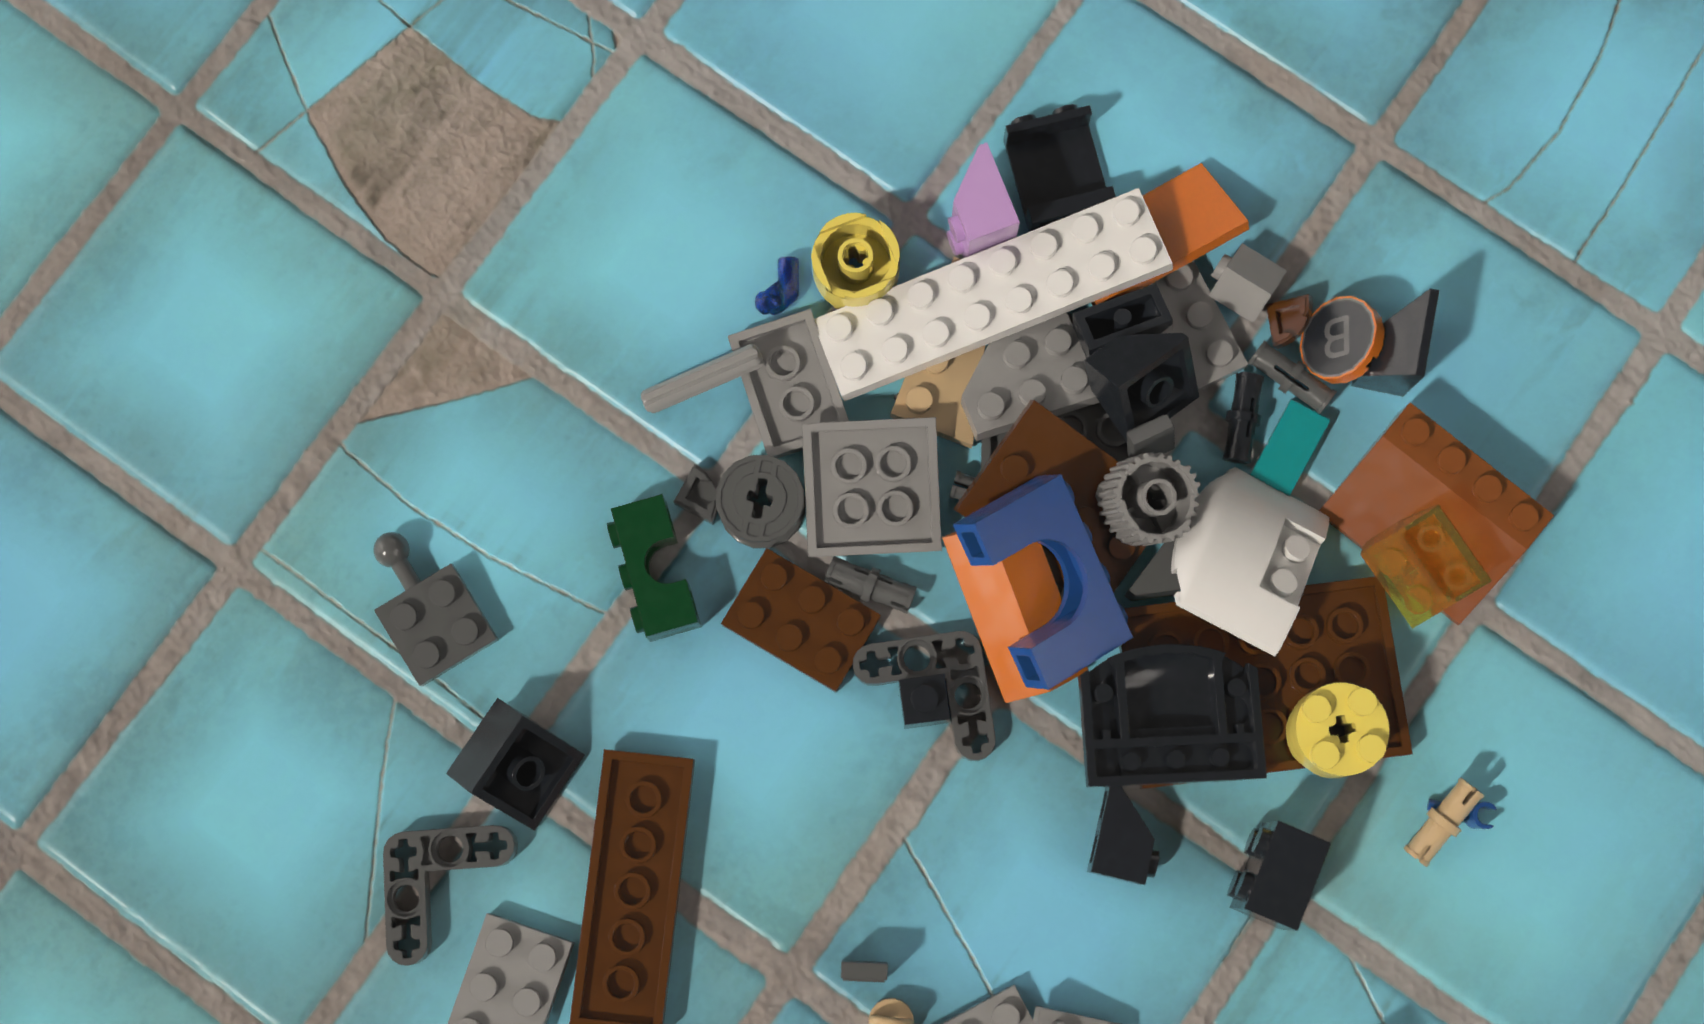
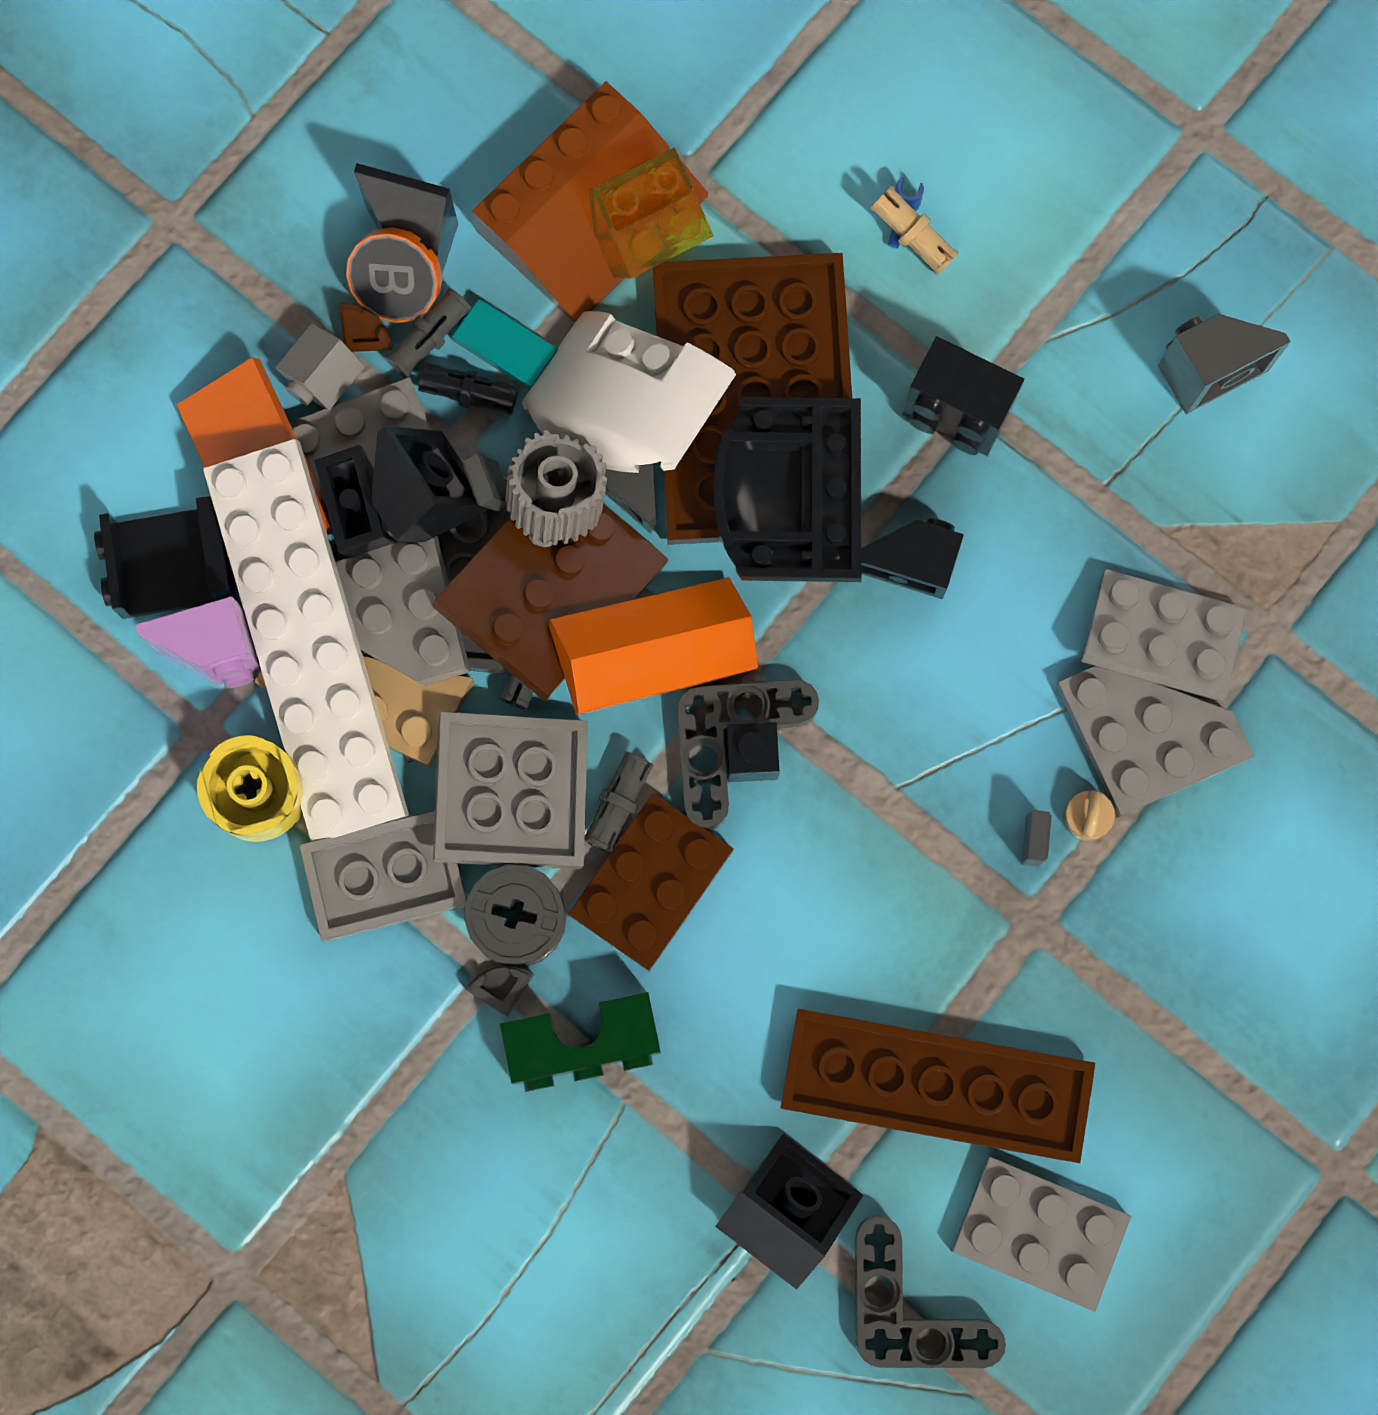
camera: 90 degrees left, 0 degrees up
dark grey plate [373,532,499,687] -> none
light grey axle [641,344,764,413] -> none
clear blue arm [755,257,799,315] -> none
blue arch [953,474,1133,690] -> none
light yellow brick [1286,683,1389,779] -> none

